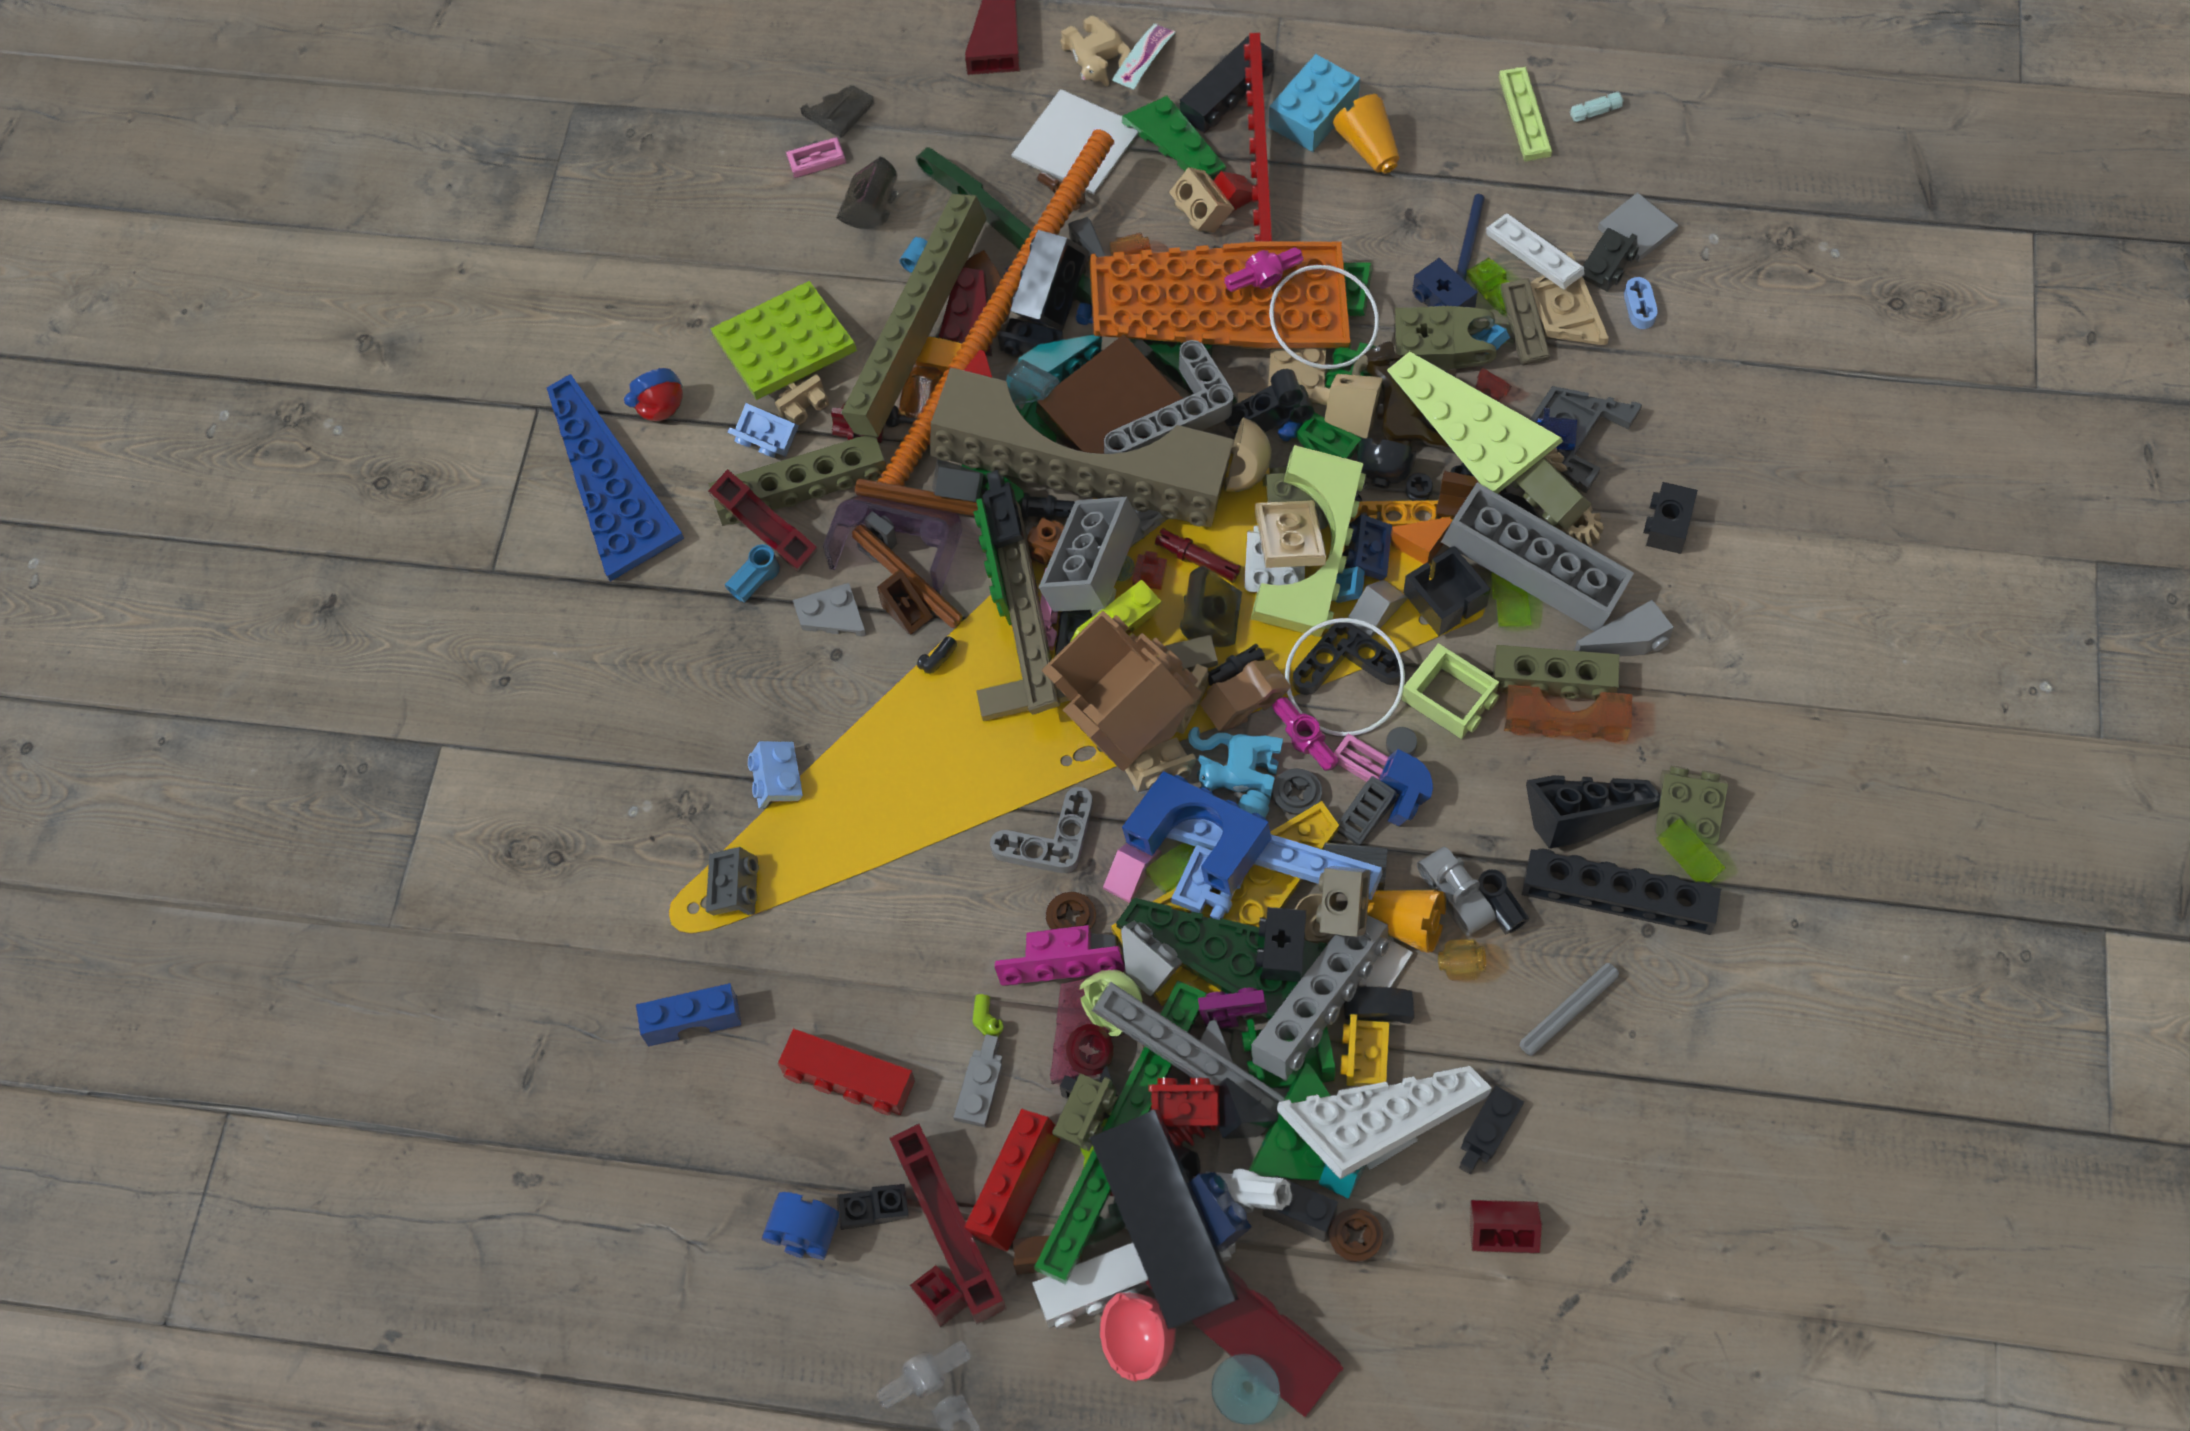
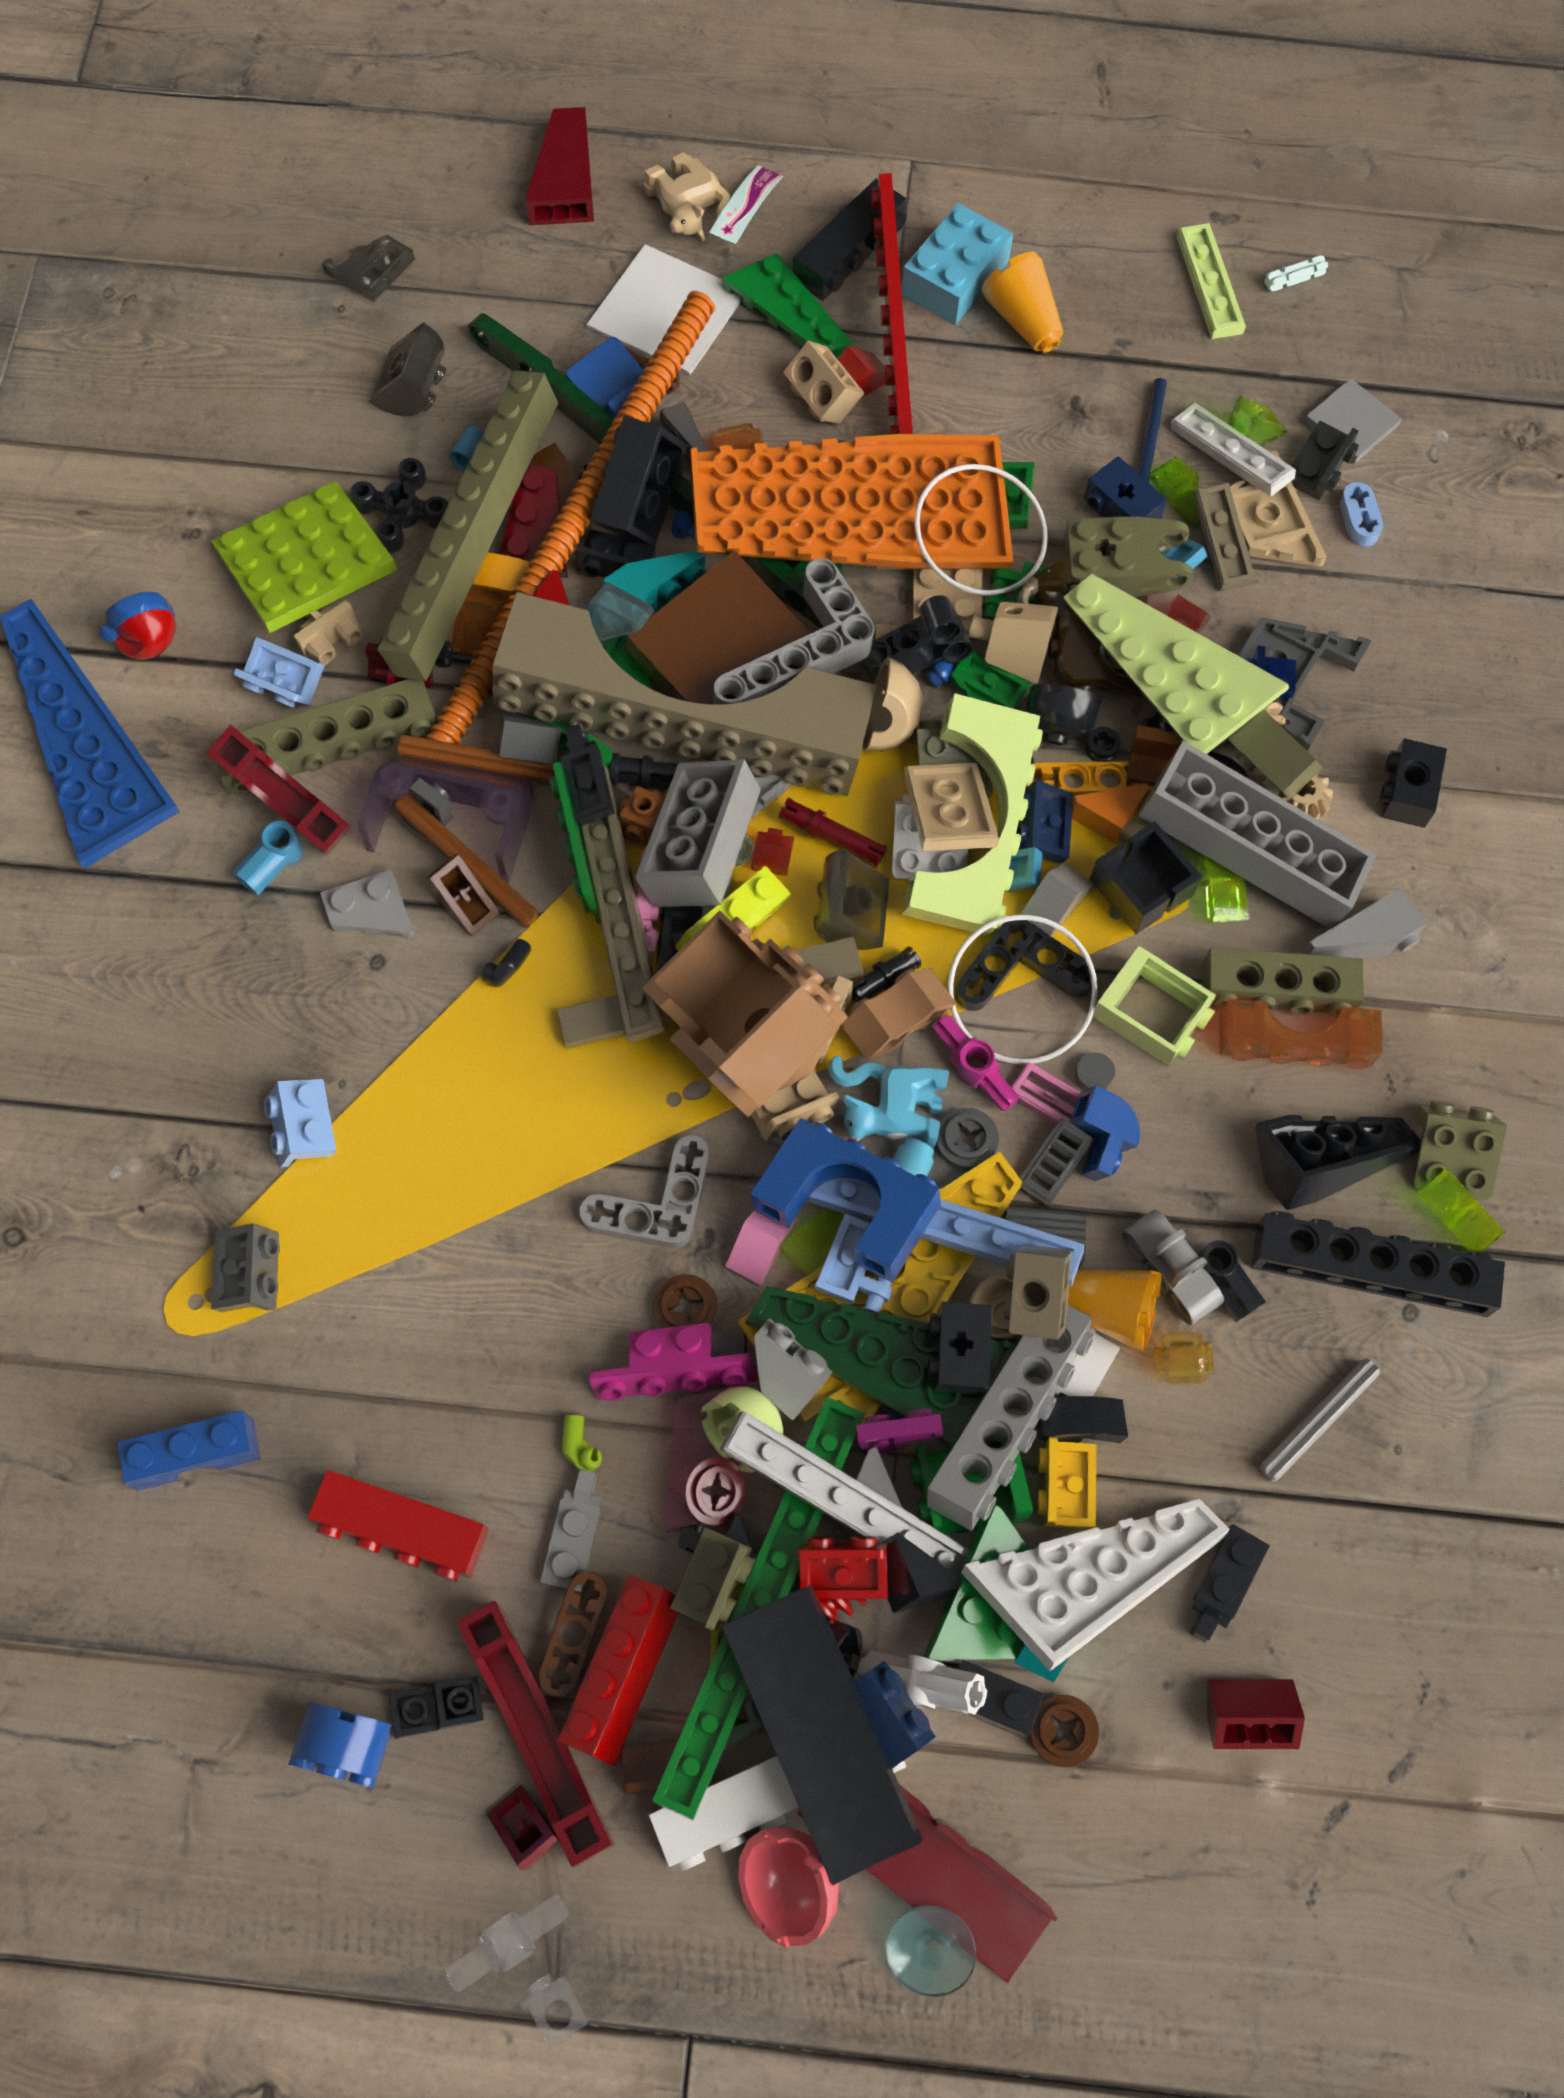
camera: 10 degrees left, 5 degrees up
bright pink tile [786,137,846,178] -> none
dark pink axle [1224,248,1303,292] -> none
none -> black gear [349,458,449,553]
none -> reddish brown beam [538,1571,607,1697]
none -> blue bracket [566,337,643,418]
none -> clear neon green slope [1227,395,1288,447]

